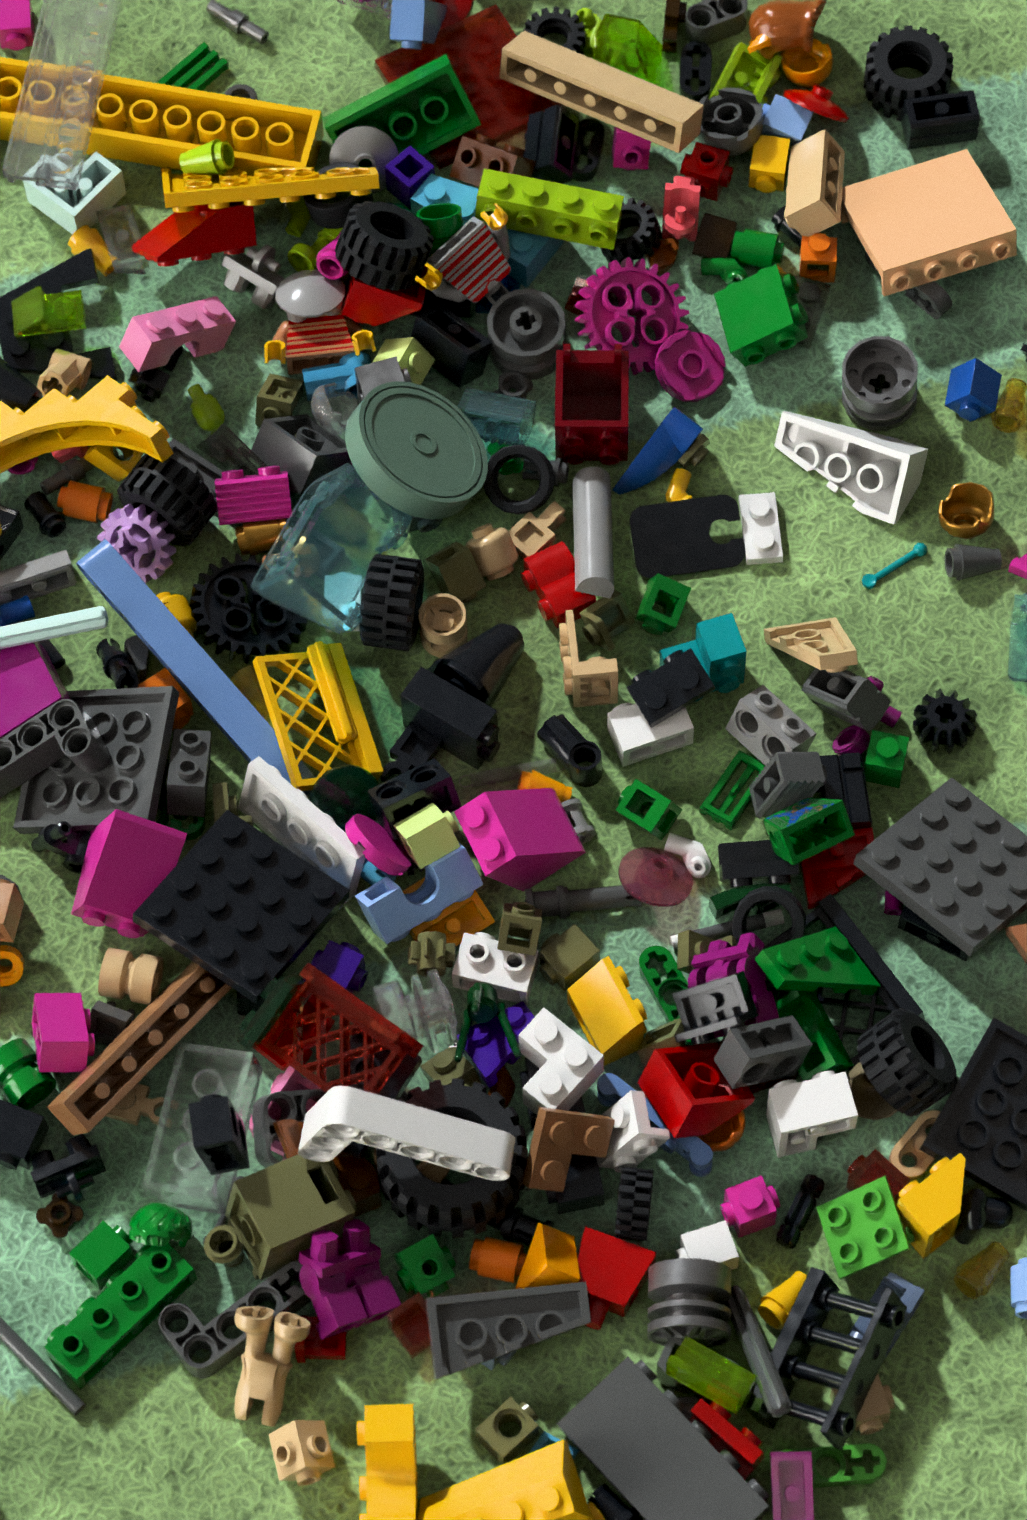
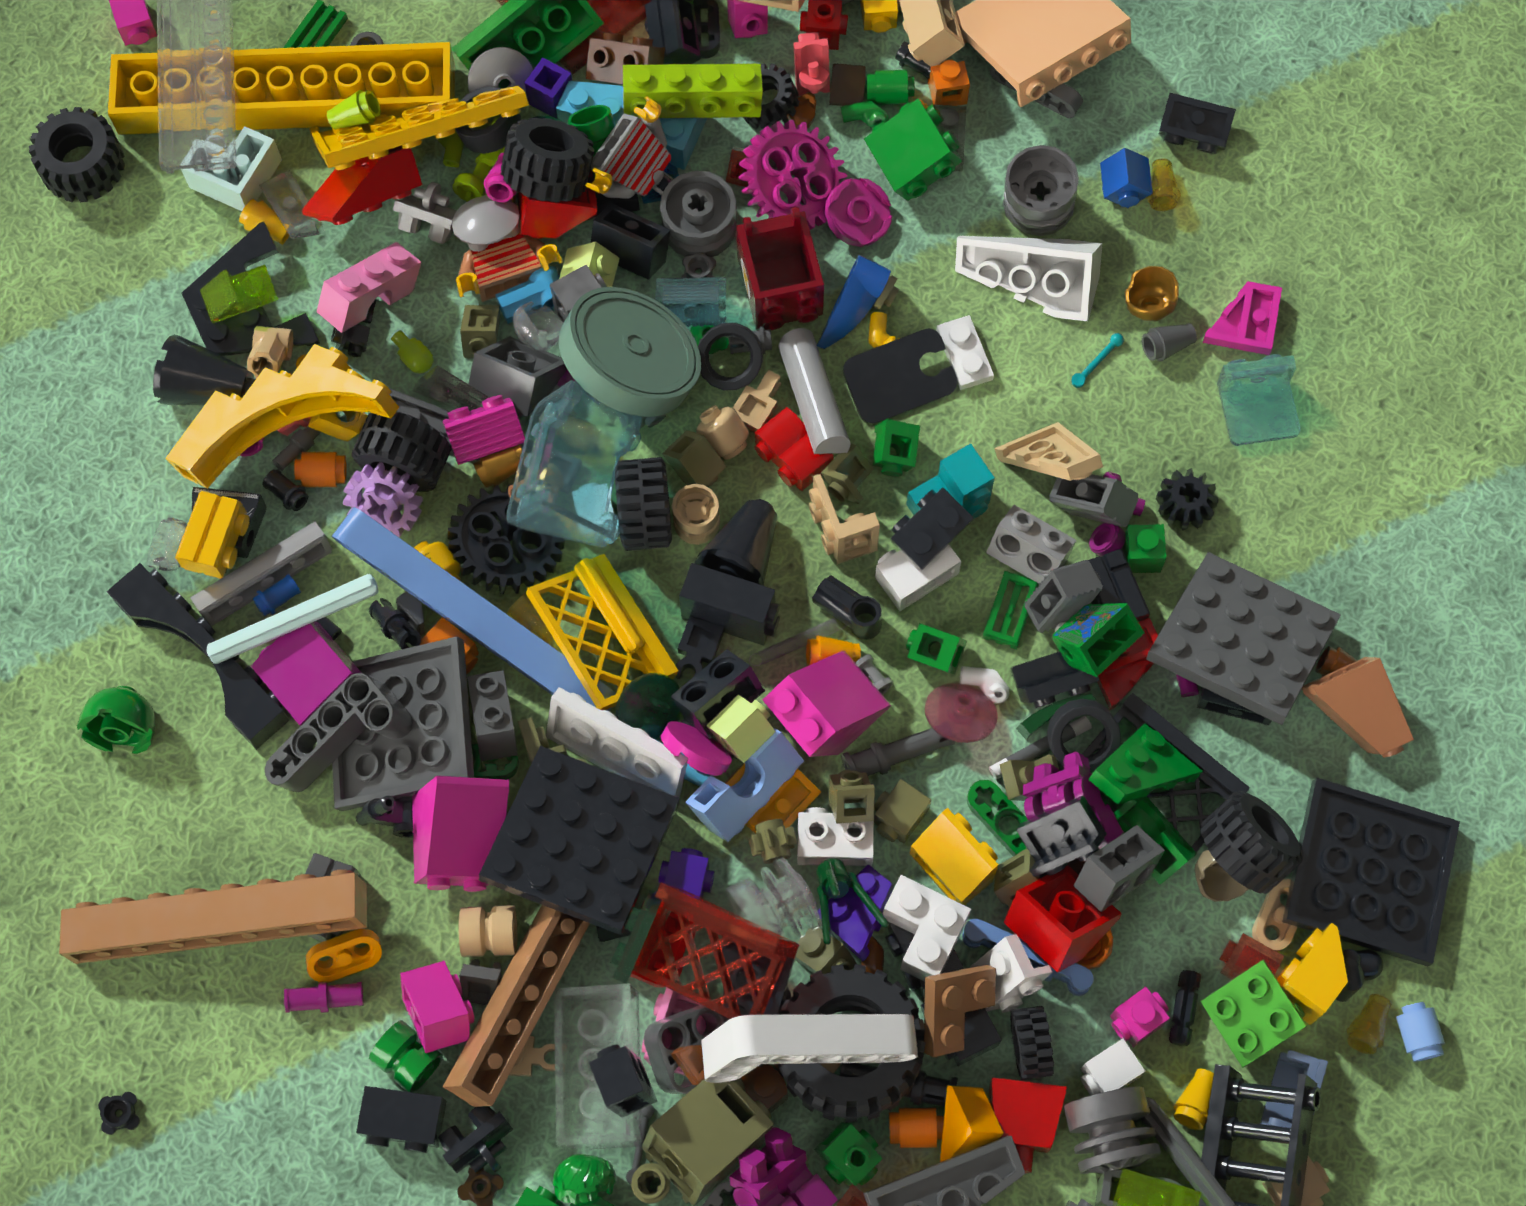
camera: 15 degrees left, 5 degrees up
white brick [766,1071,858,1158] -> none

